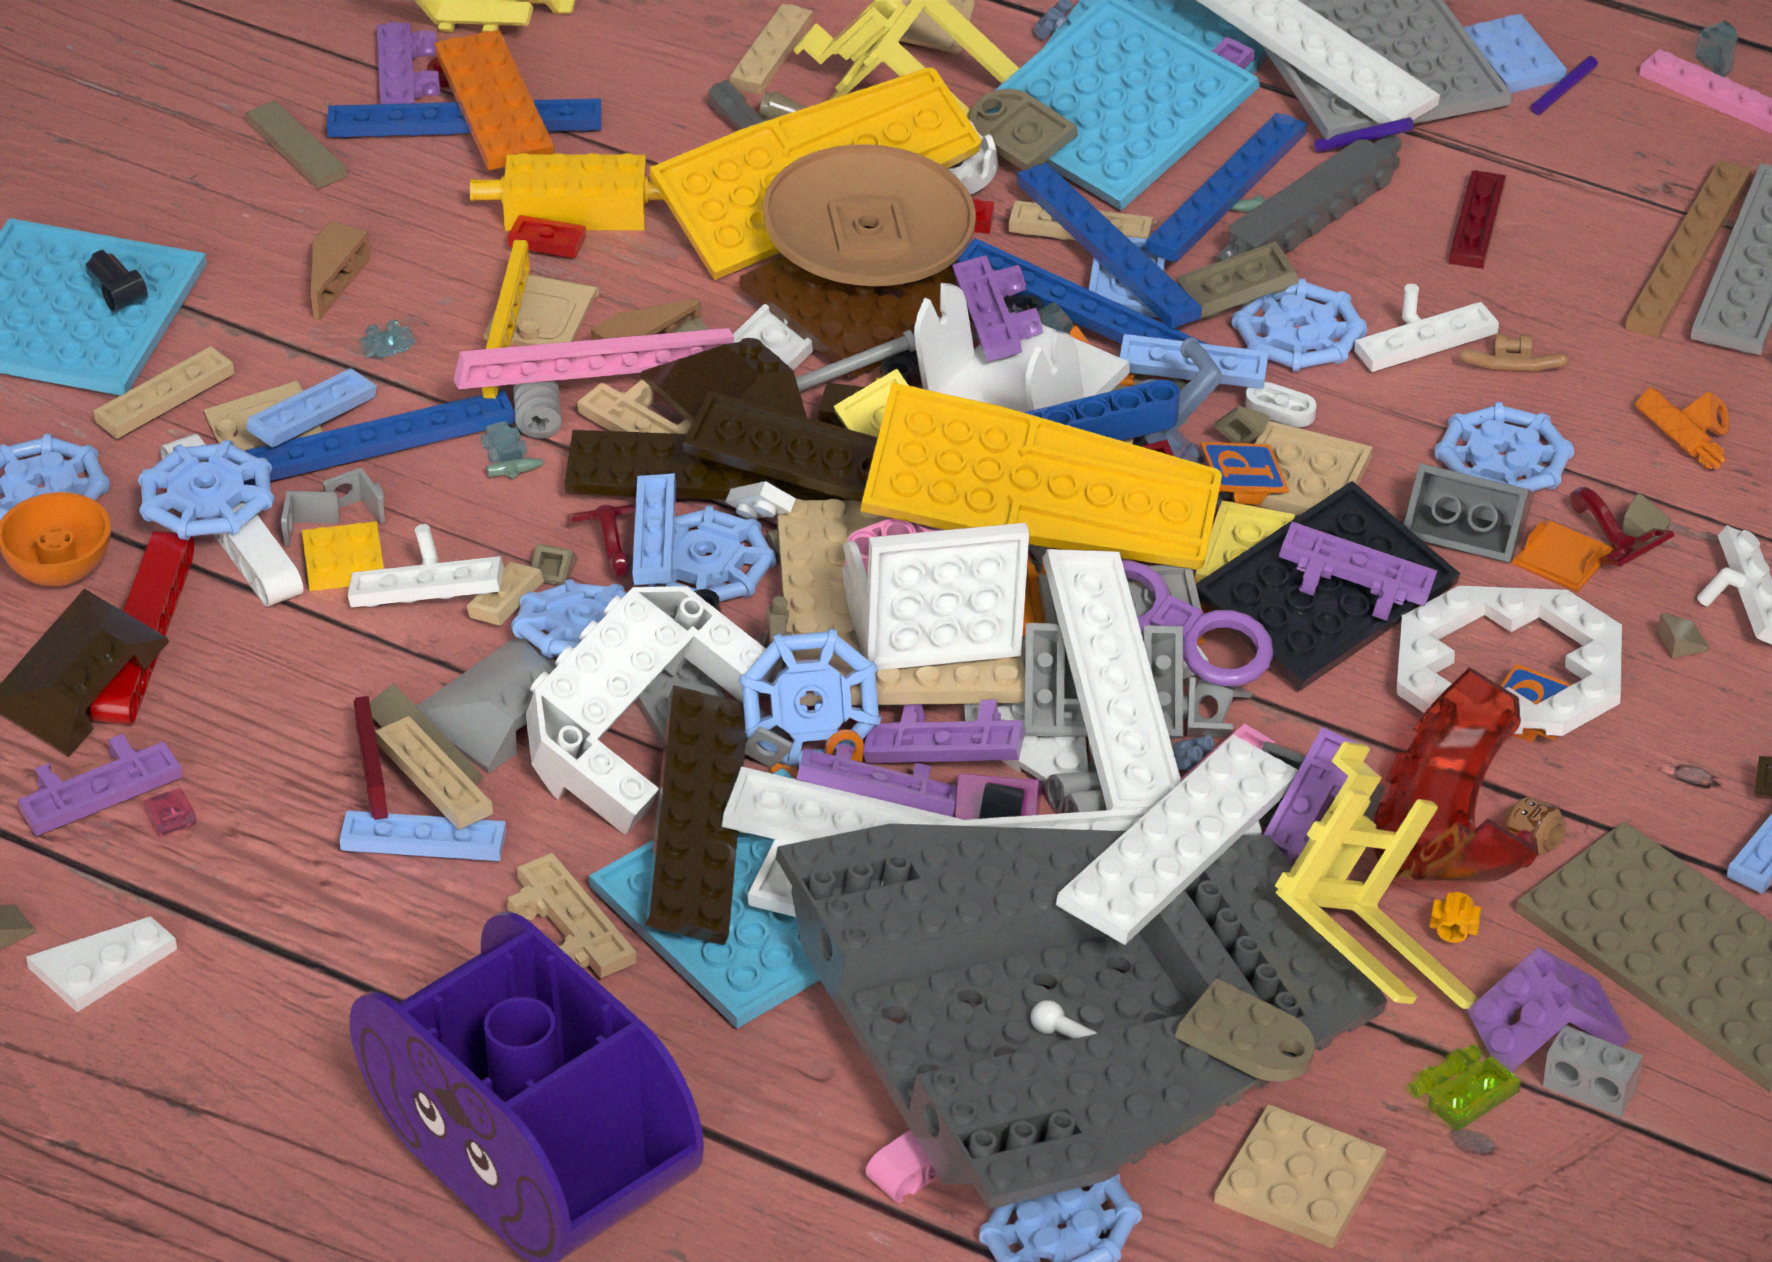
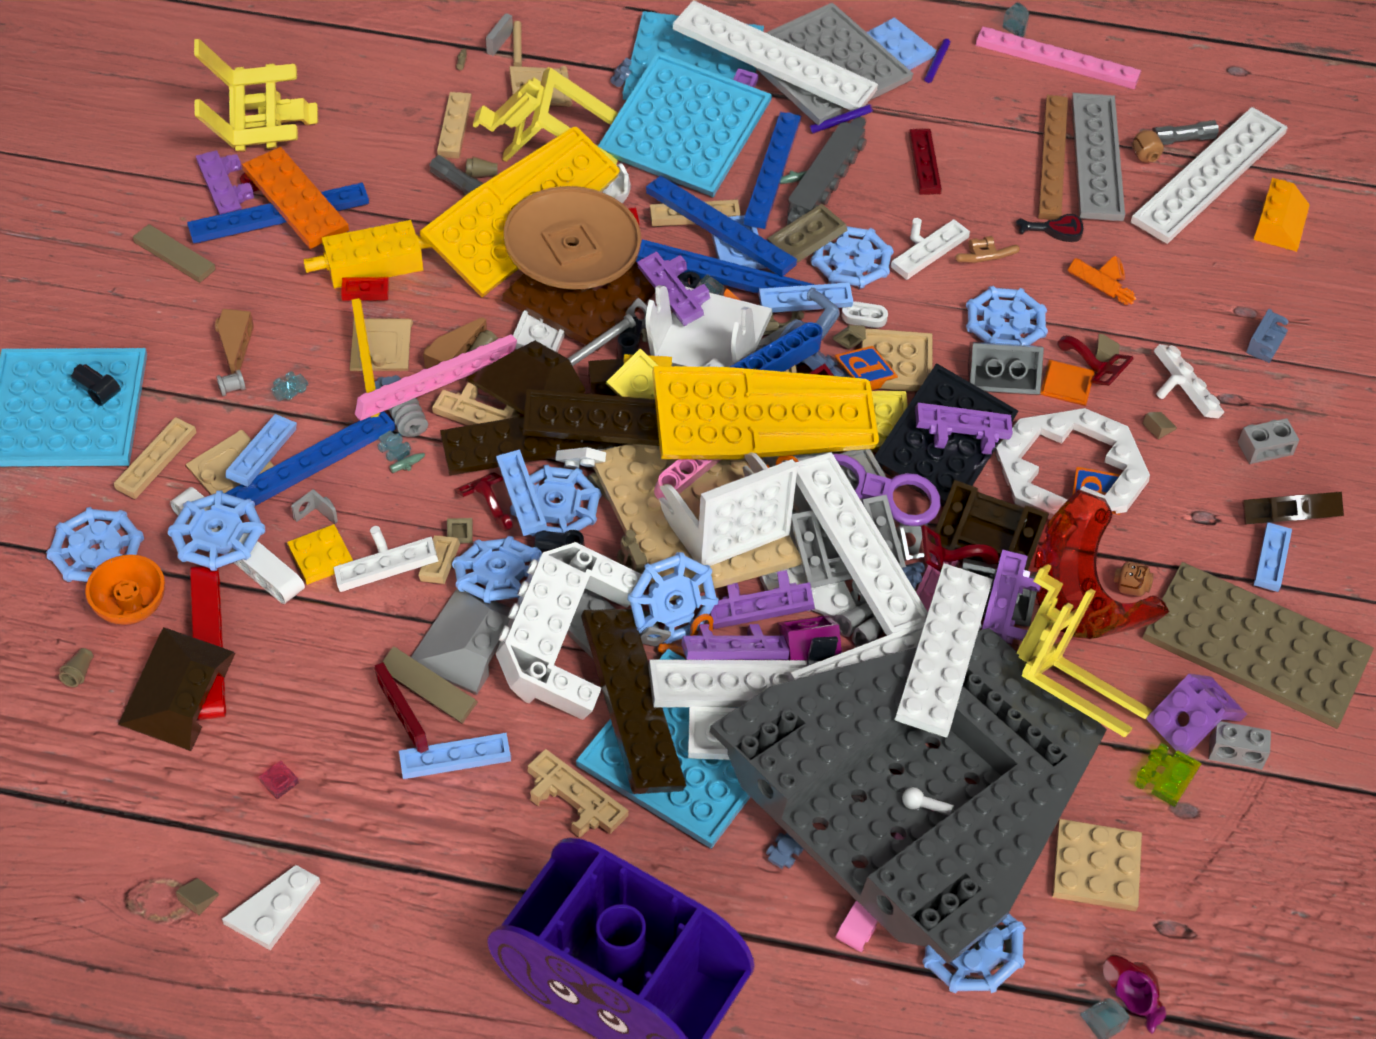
camera: 20 degrees left, 10 degrees up
medium lavender hinge [18,734,182,836] -> none
light grey bracket [281,491,340,546] -> none
tan plate [375,716,493,830] -> none
dark tan plate [970,89,1078,171] -> none
dark tan plate [1175,978,1315,1082] -> none
light orange gear [1430,892,1482,943] -> none
none -> light grey bush [216,369,246,396]
none -> sand blue piece [766,833,804,869]
none -> dark red piece [921,525,999,572]
none -> dark brown slope [931,480,1049,570]
none -> black piece [1016,214,1083,242]

